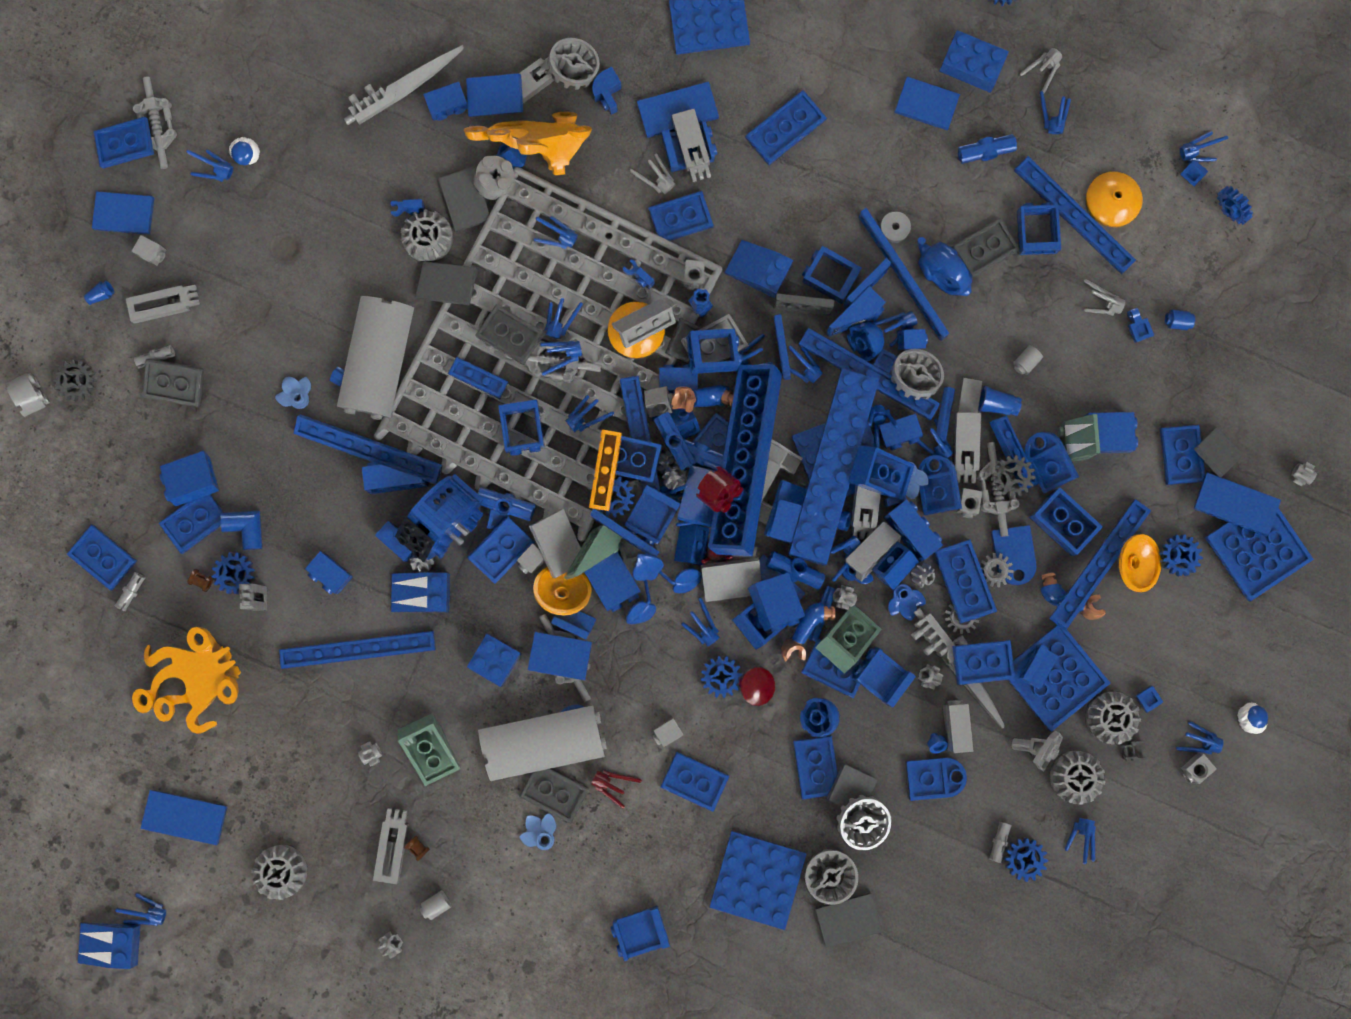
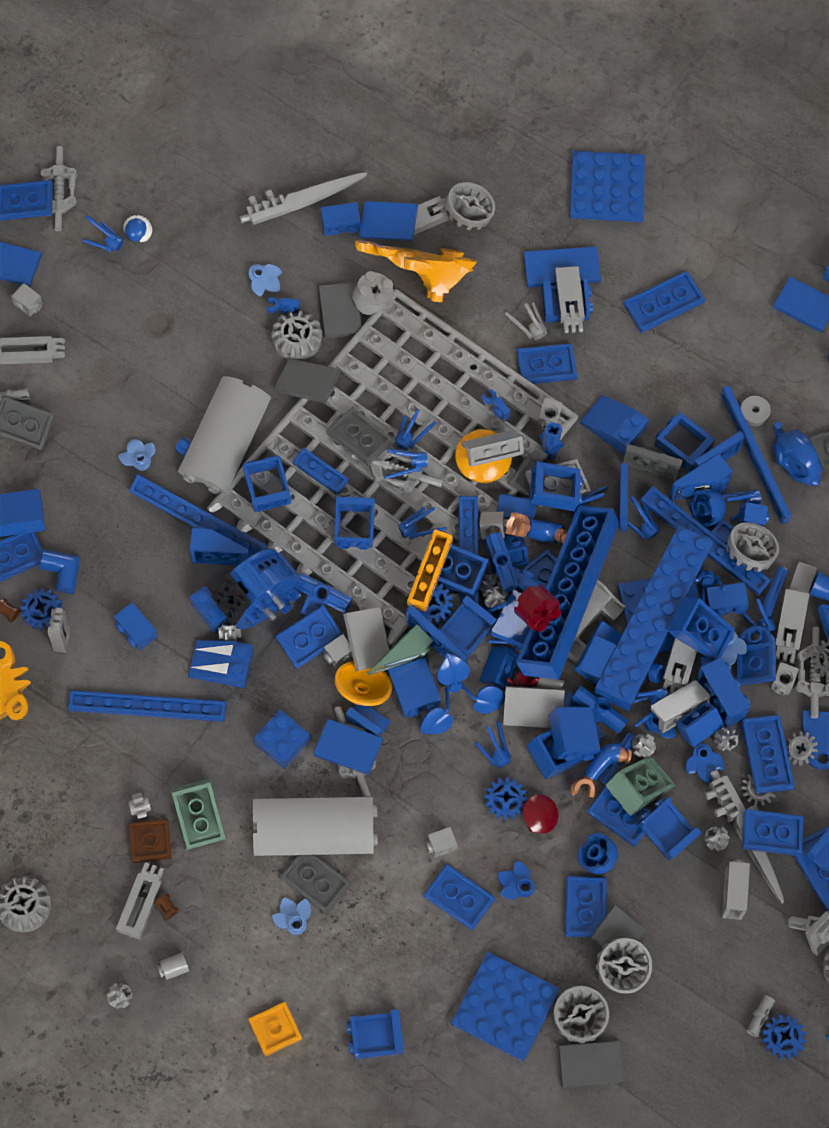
camera: 10 degrees right, 15 degrees down
blue panel [497,143,527,169] -> none
blue plant [534,216,578,250] -> none
dark red plant [591,770,642,808] -> none
blue brick [592,67,621,115] -> none
blue tile [906,758,967,801] -> none
blue tile [927,733,948,754] -> none
none -> reddish brown tile [129,819,172,863]
none -> blue window [243,455,291,513]
none -> medium blue plate [248,264,282,297]
none -> light orange tile [248,1002,302,1057]
none -> blue plate [498,861,535,900]

